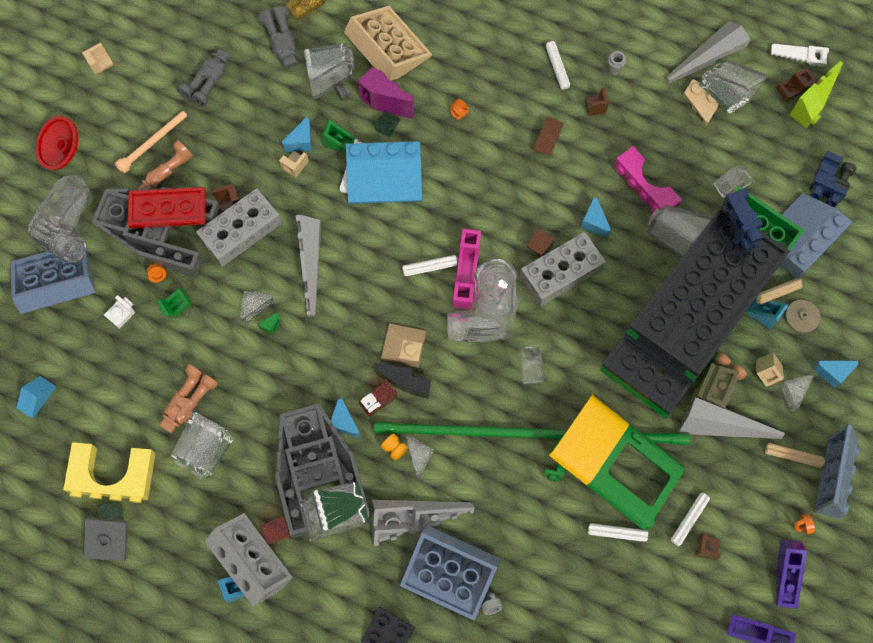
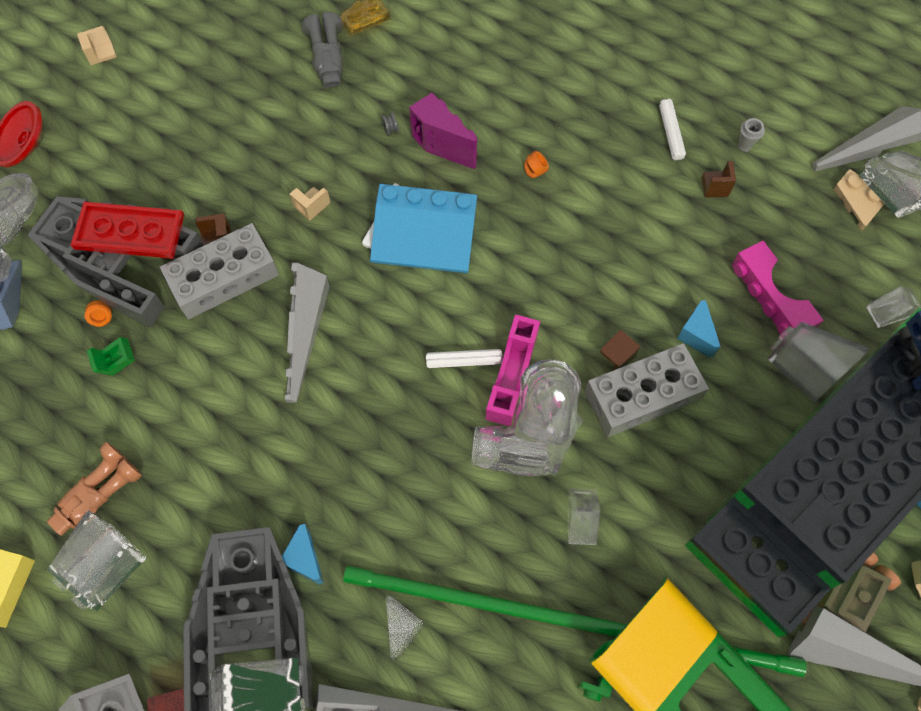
camera: 10 degrees right, 5 degrees down
white bracket [104,295,135,329] -> none
light nougat piece [114,111,187,174] -> none
nougat piece [138,140,193,189] -> none
dark grey piece [176,49,230,107] -> none
clear slope [240,291,275,325] -> none
green slope [258,313,282,336] -> none
dark azure slope [282,117,312,152] -> none
clear slope [304,43,355,99] -> none
green slope [322,119,356,153] -> none
tan slope [344,6,432,81] -> none
clear red leg [359,379,398,416] -> none
black slope [374,363,431,399] -> none
clear green slope [375,111,400,137] -> none
tan slope [381,323,427,368] -> none
light orange wheel [381,433,408,461] -> none
reddish brown slope [533,117,564,157] -> none

